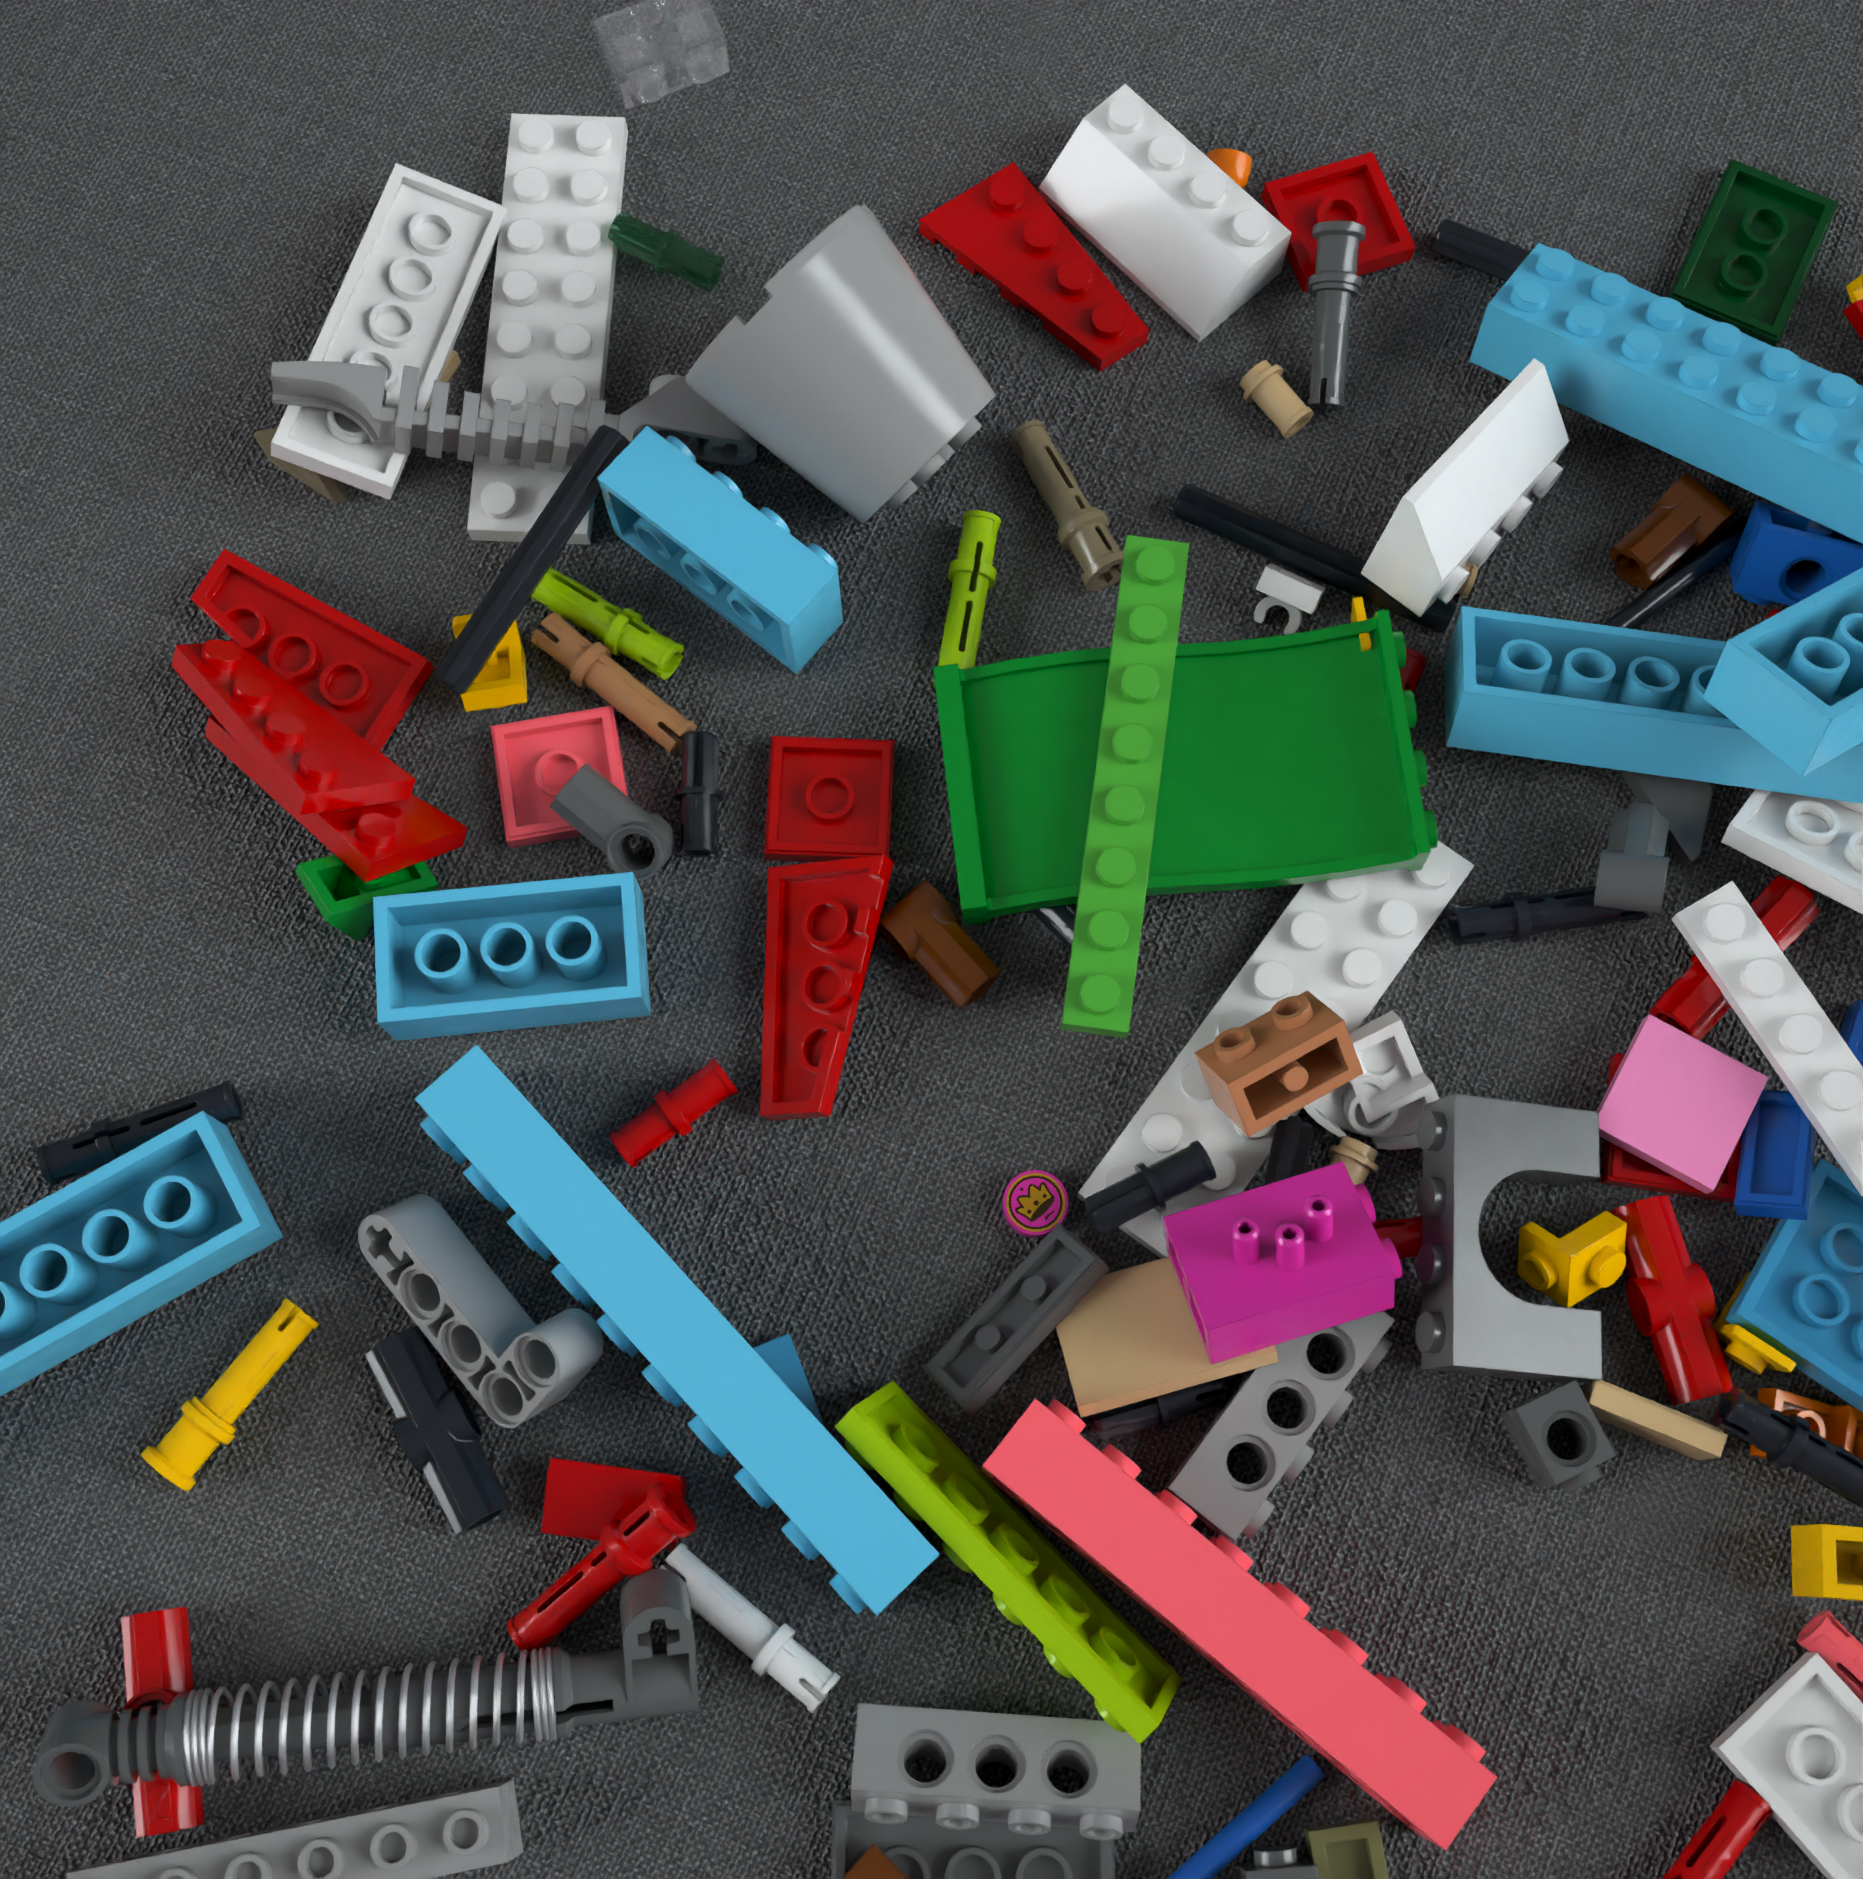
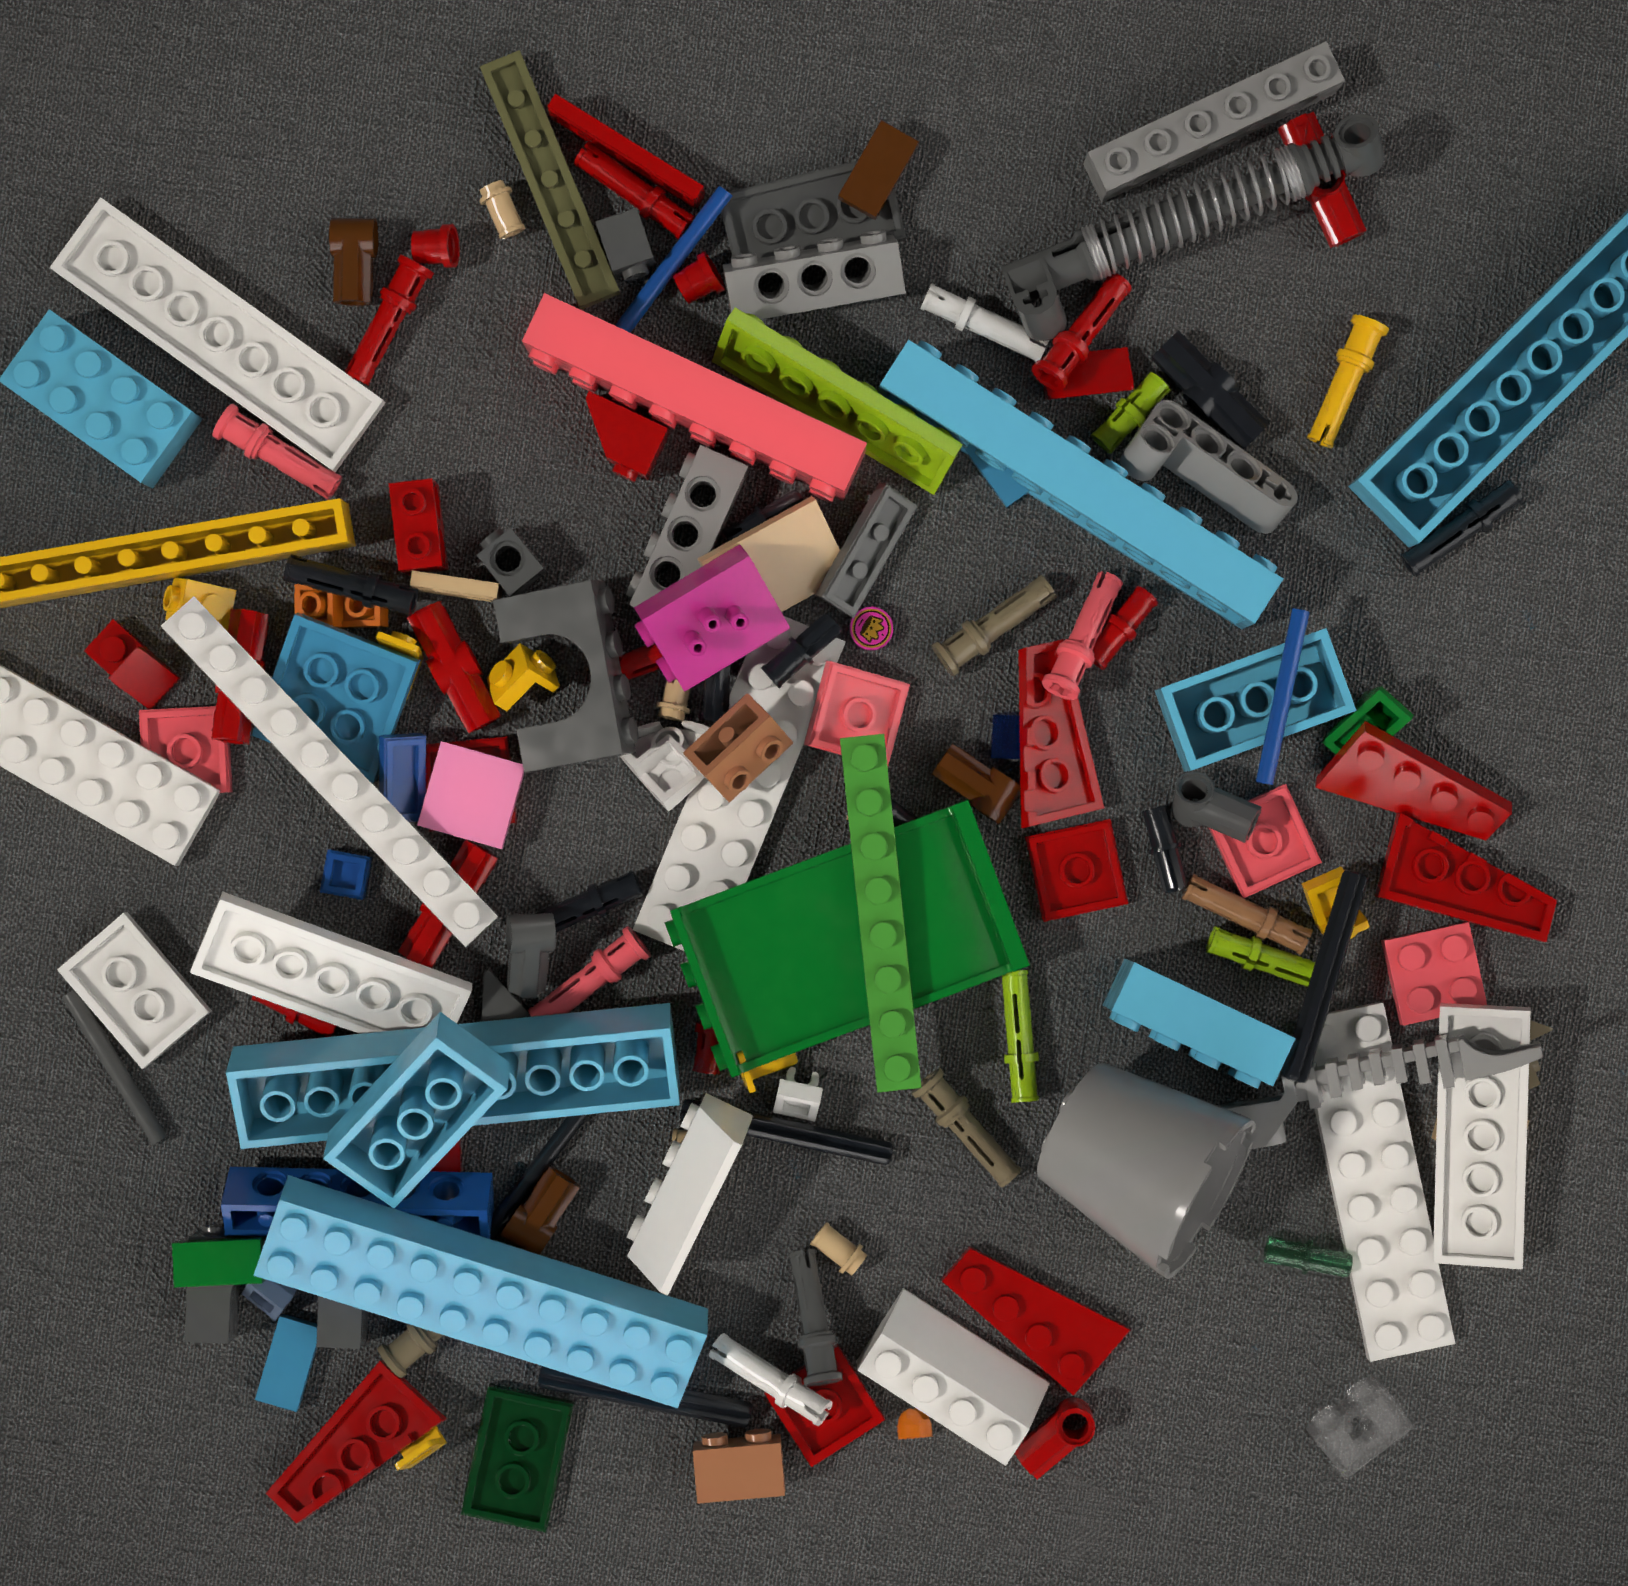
camera: 160 degrees right, 15 degrees up
red wing [171,639,416,815] -> none
none -> red brick [388,478,449,575]
none -> coral pin [528,926,651,1017]
none -> red slope [585,391,670,482]
none -> red piece [673,251,726,304]
none -> nougat brick [693,1428,785,1504]
none -> white pin [709,1333,833,1426]
none -> coral tile [804,661,910,766]
none -> dark tan pin [931,575,1057,677]
none -> clear blue tile [991,715,1020,760]
none -> red piece [1014,1397,1095,1480]
none -> coral pin [1042,571,1123,700]
none -> lime pin [1091,372,1171,454]
none -> blue piece [1256,609,1310,785]
none -> coral plate [1381,922,1487,1026]

